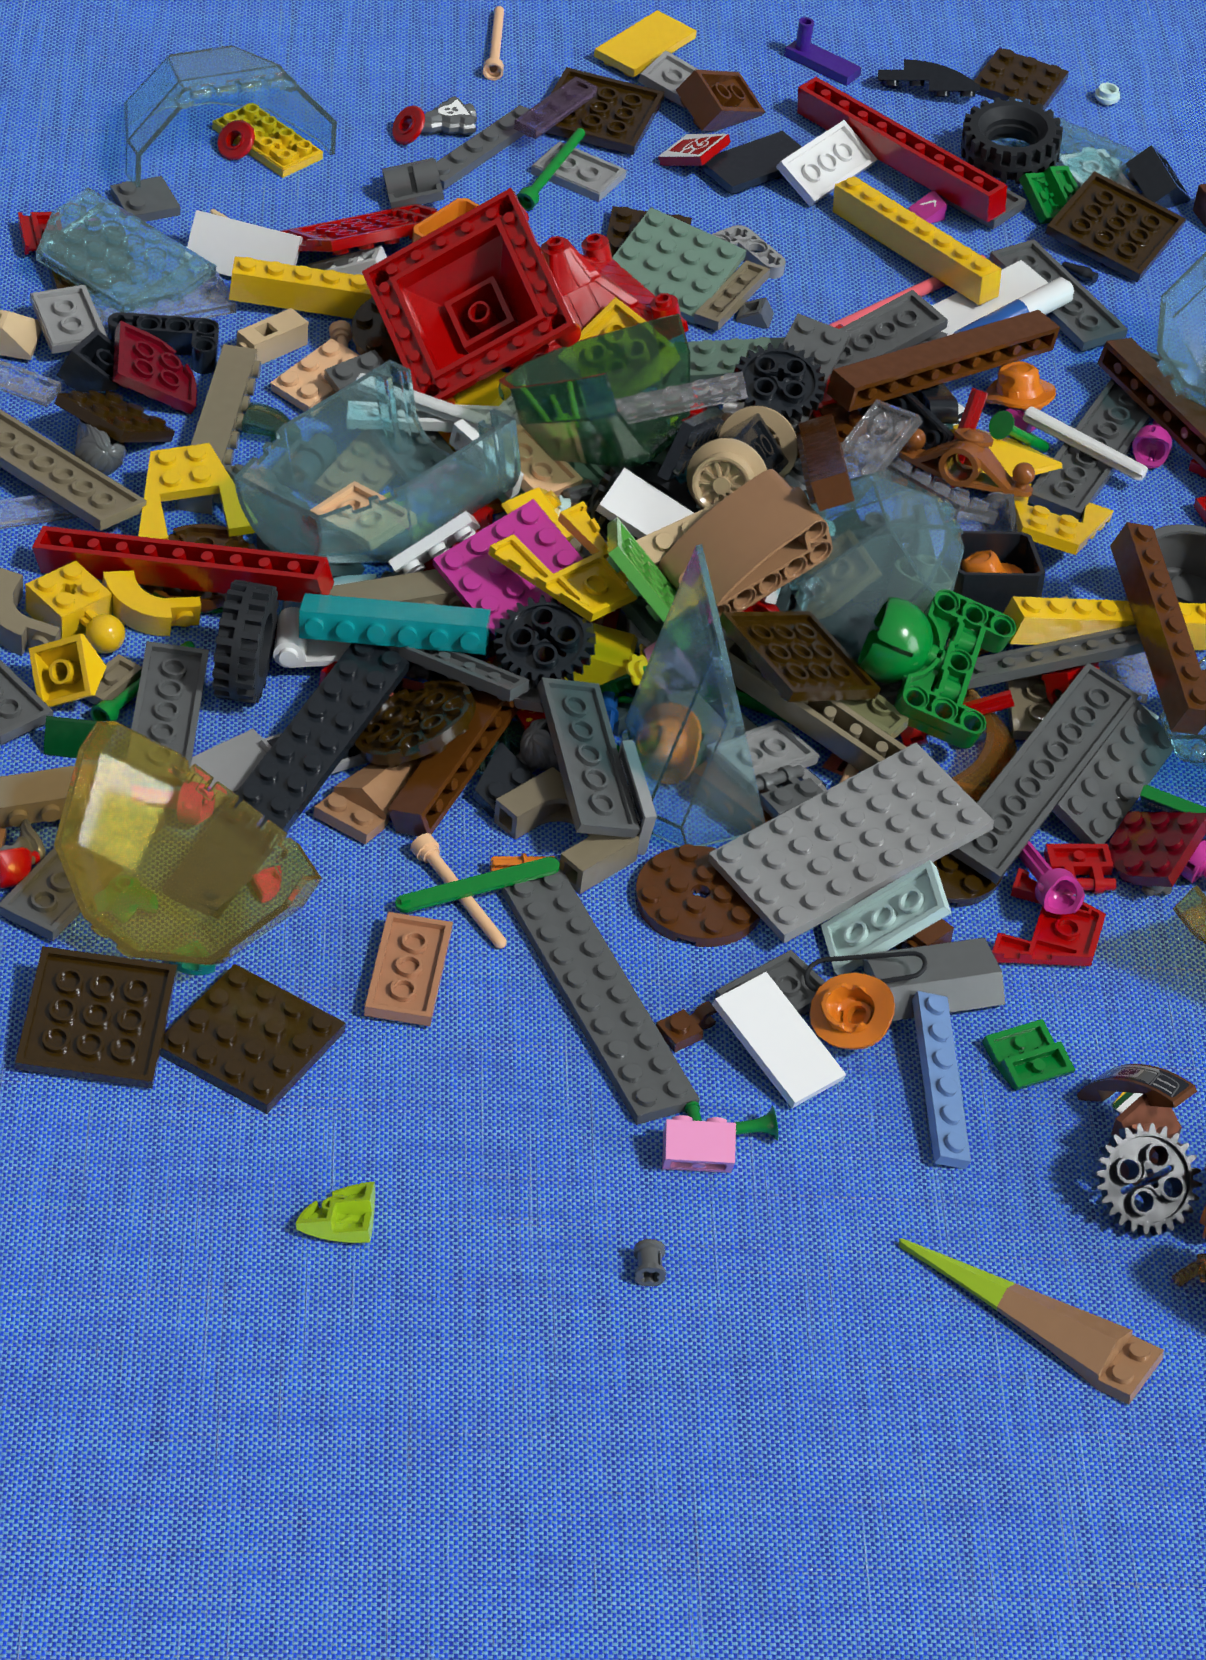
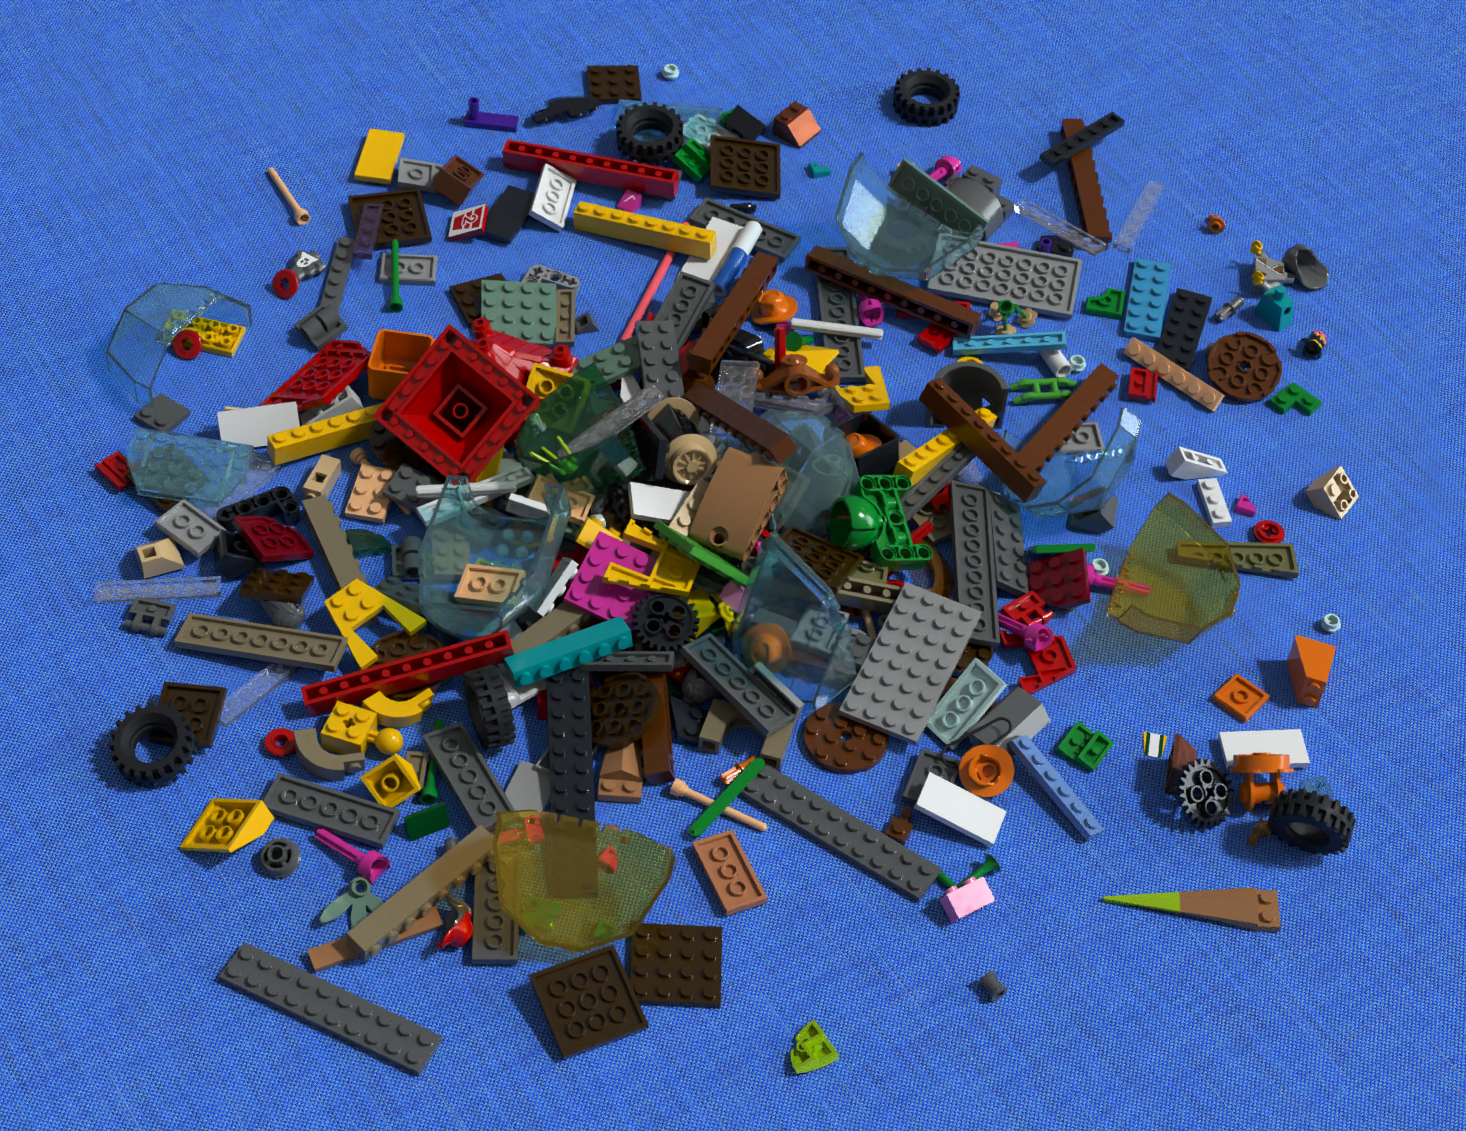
camera: 30 degrees left, 5 degrees up
black gear [732,343,826,423] -> none
slope [1077,1064,1197,1108] -> none

